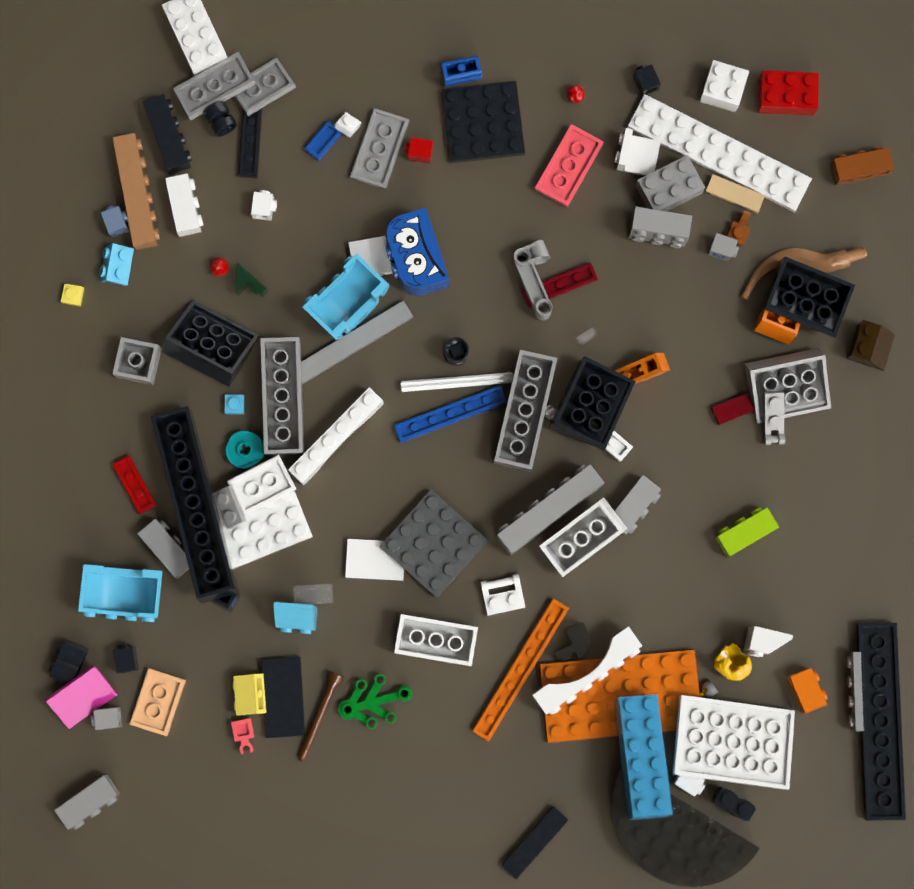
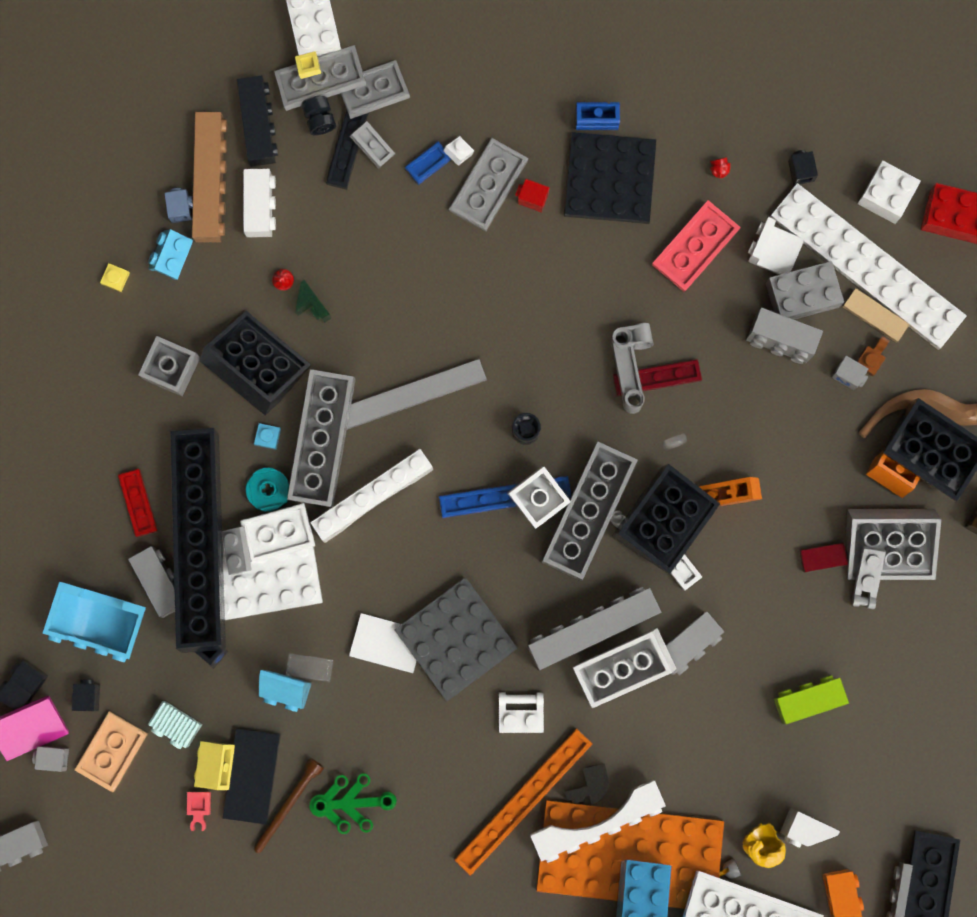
camera: 15 degrees right, 0 degrees up
white brick [251,190,277,221] -> none
medium azure cylinder [303,253,389,340] -> none
white tile [349,236,393,276] -> none
blue brick [386,208,449,296] -> none
white brick [394,614,478,666] -> none
white axle [400,372,514,392] -> none
none -> light aqua brick [148,701,203,749]
none -> light yellow plate [295,51,321,79]
none -> light grey plate [350,121,395,169]
none -> white slope [507,466,571,529]

